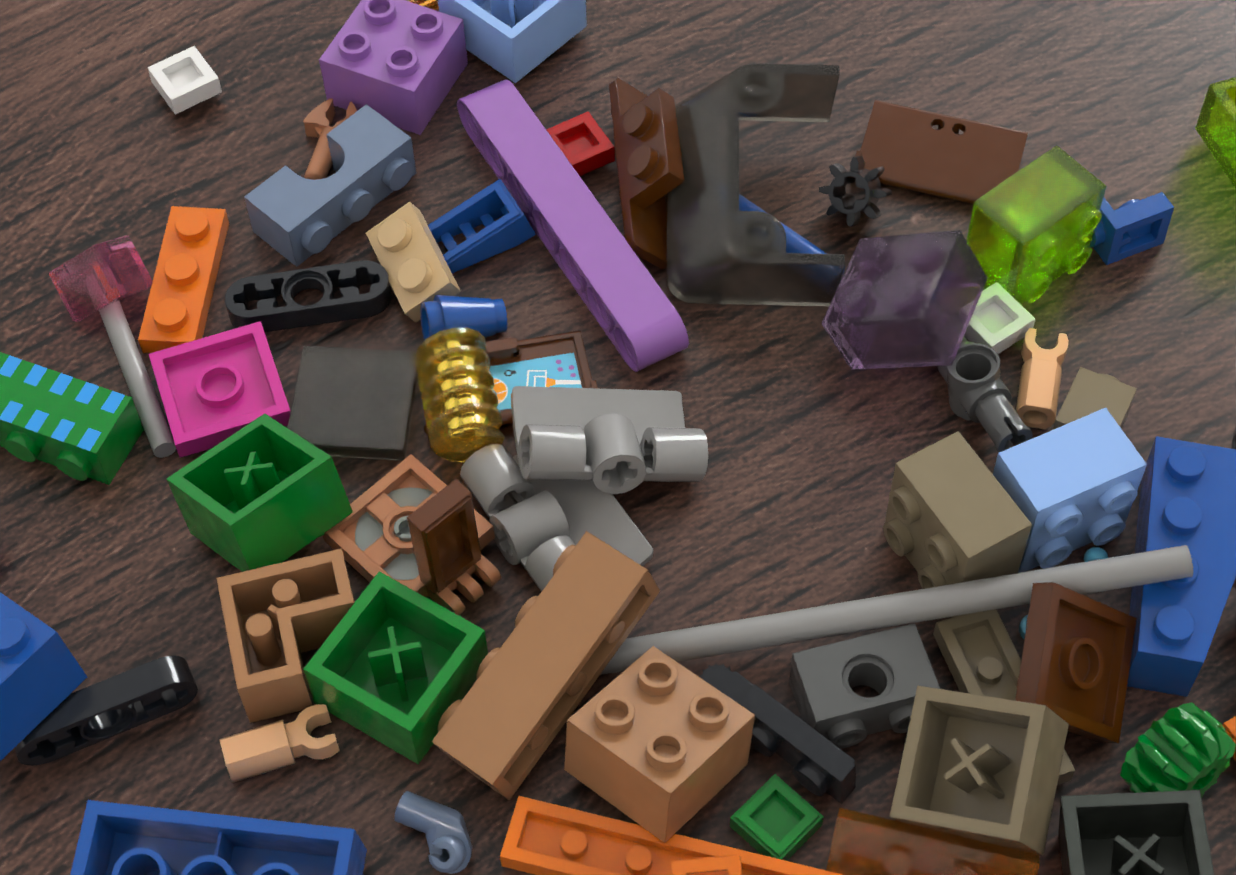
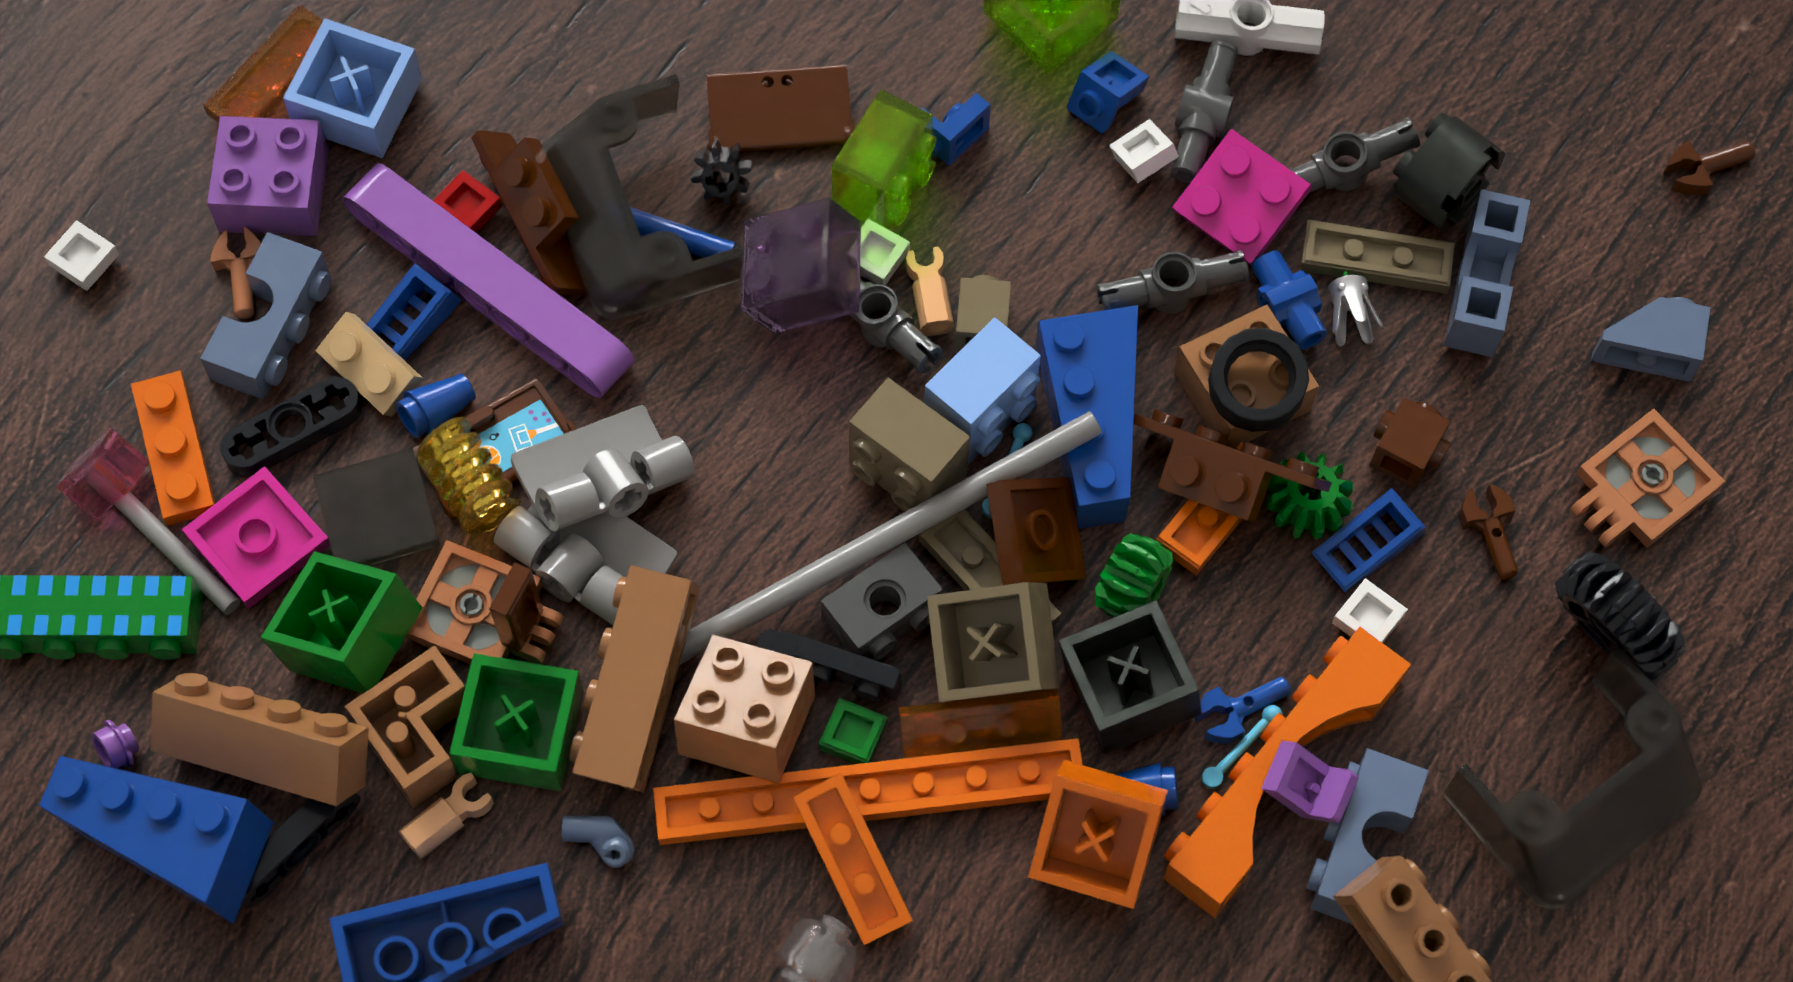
camera: 25 degrees left, 10 degrees up
none -> medium nougat brick [151,673,369,806]

